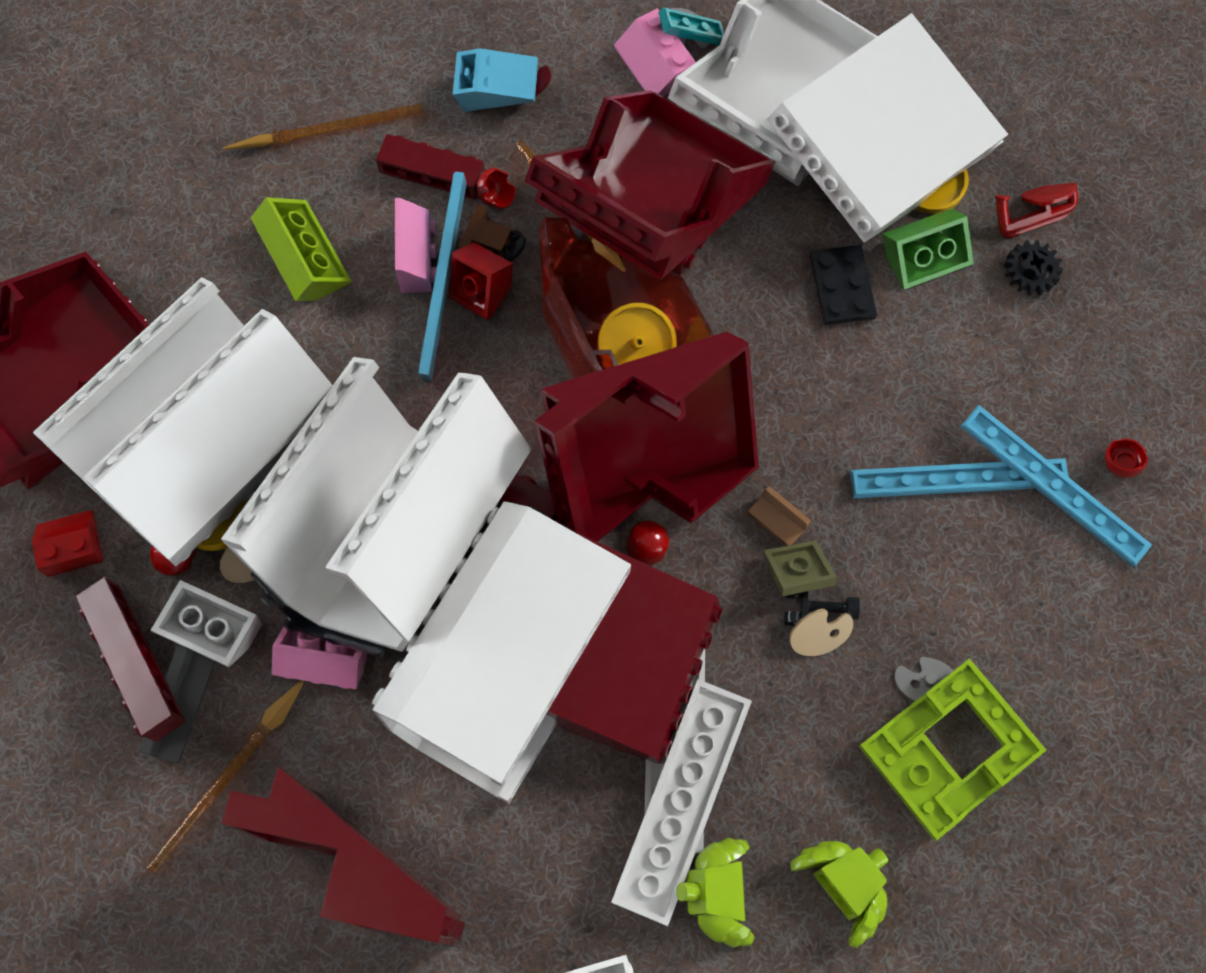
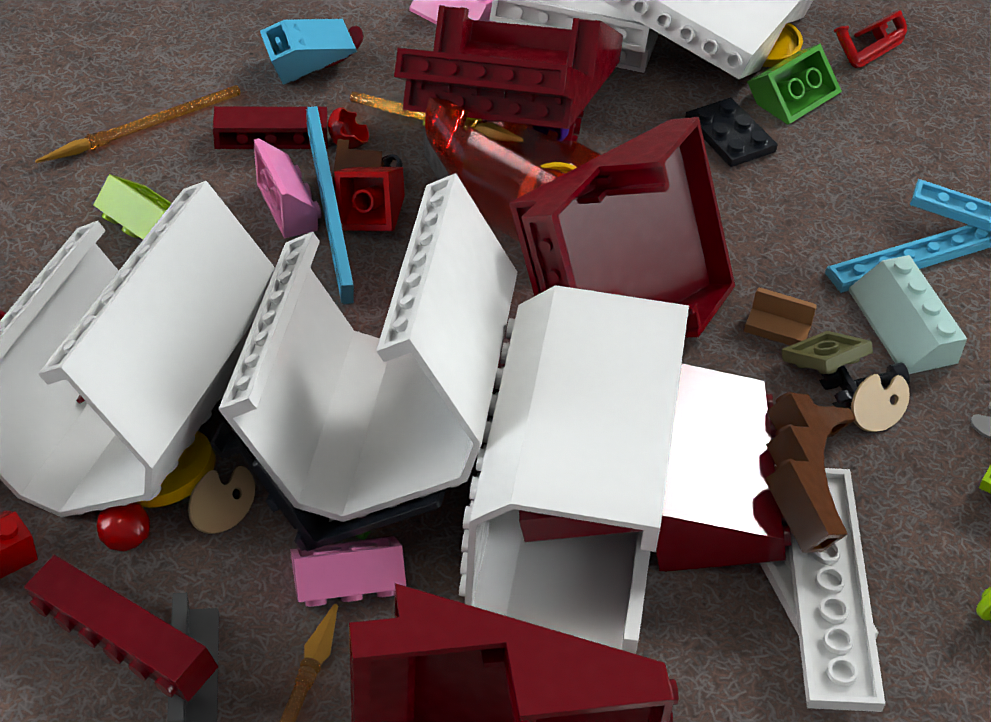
camera: 20 degrees left, 25 degrees down
white slope [151,580,262,667] -> none
lime torso [676,837,755,948] -> none
black gear [1004,240,1063,296] -> none
none -> reddish brown arch [765,392,856,553]
none -> light aqua slope [849,255,967,374]

